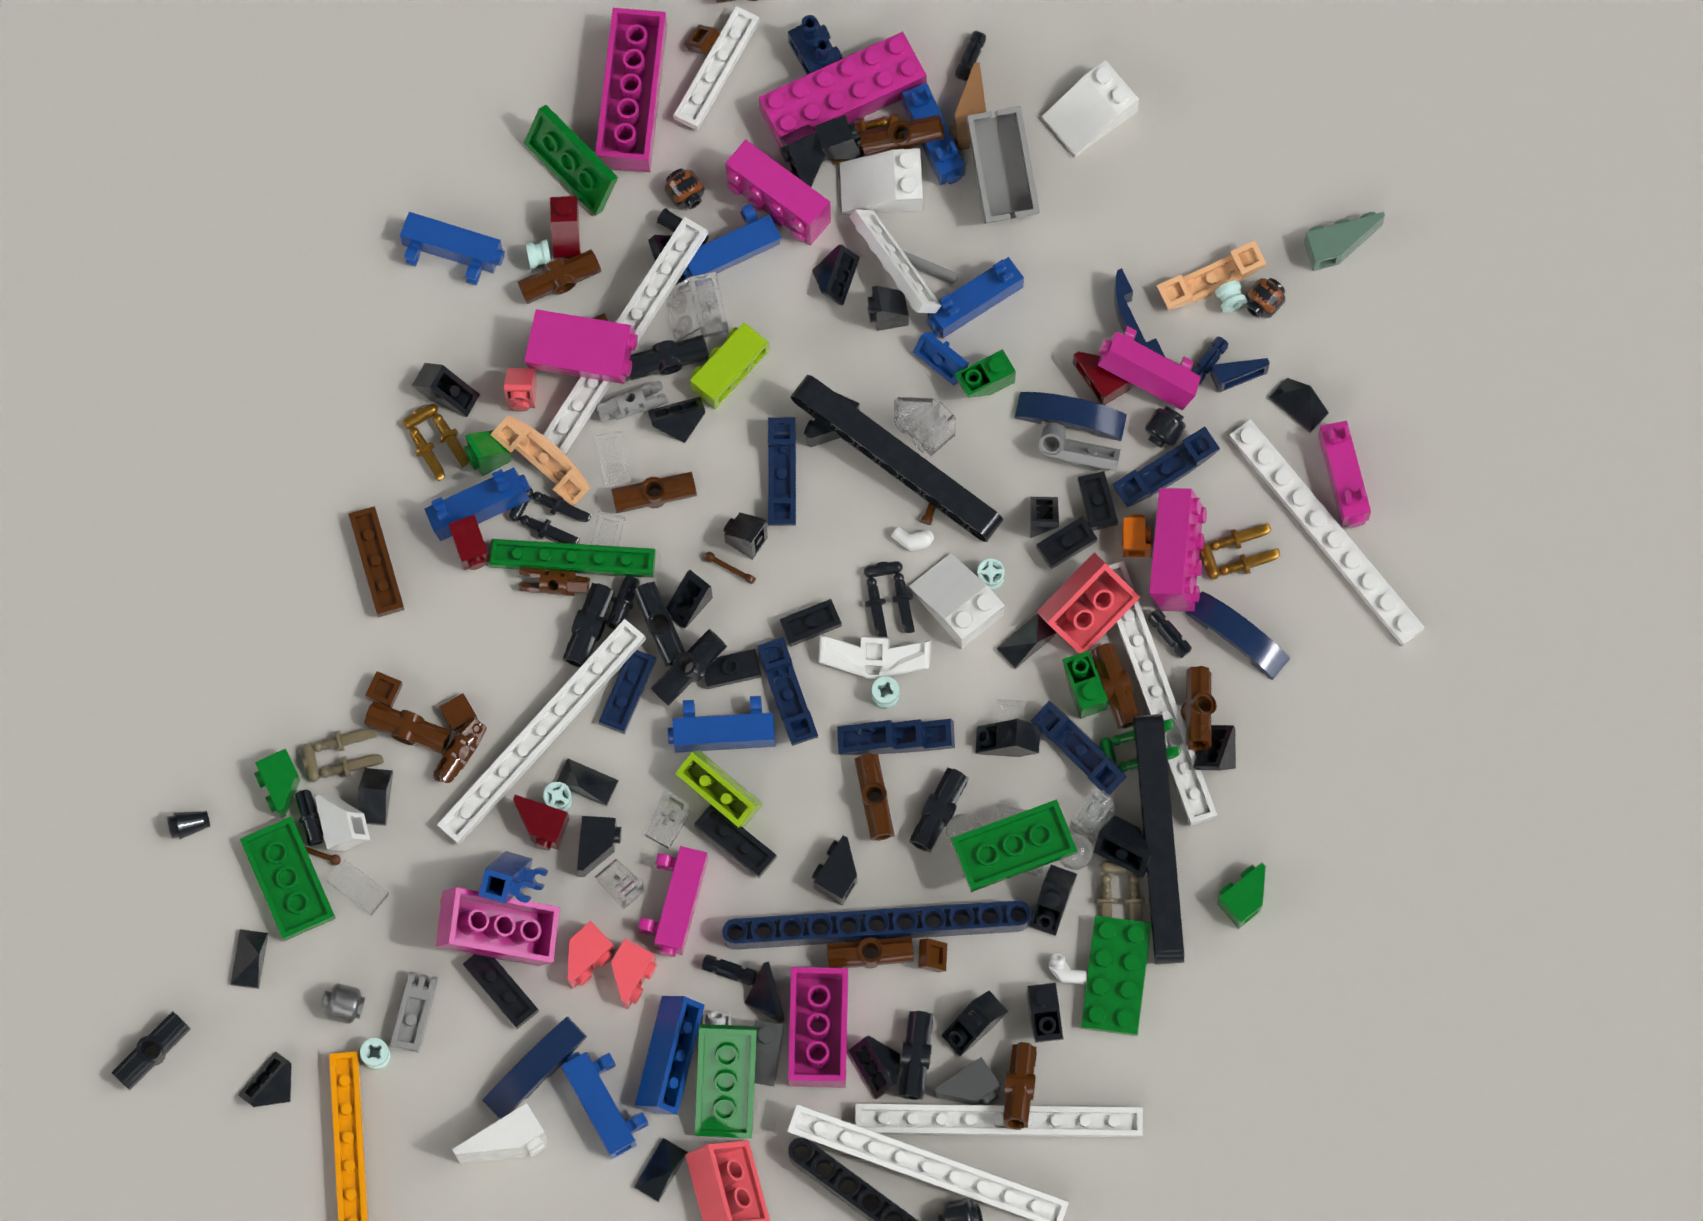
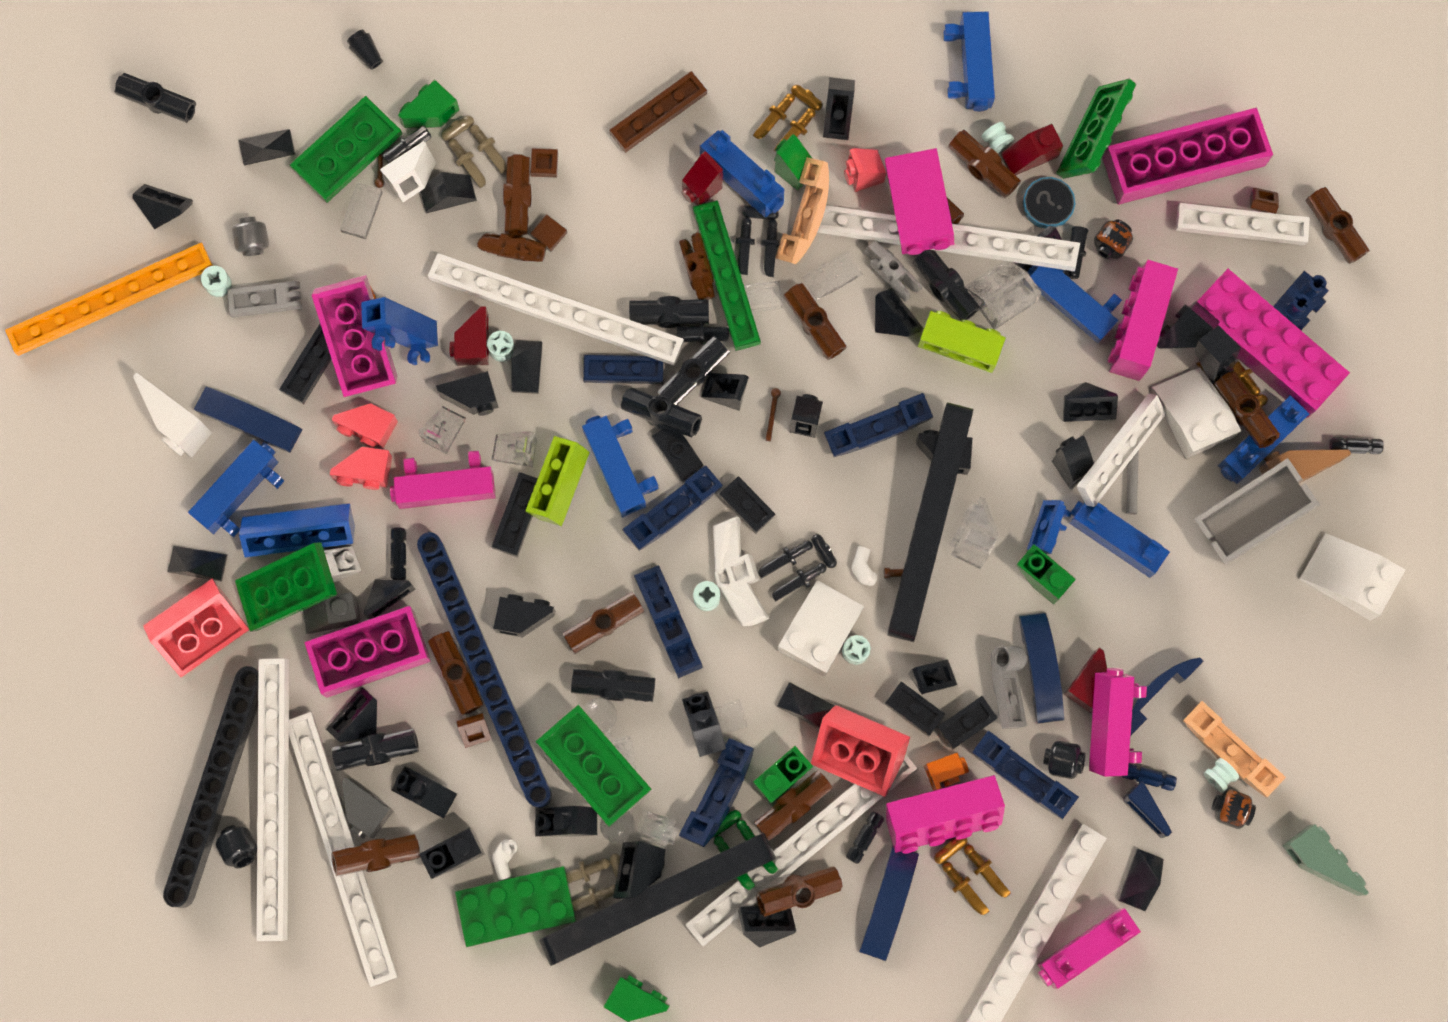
camera: 65 degrees right, 5 degrees up
none -> black tile [1022,177,1075,229]

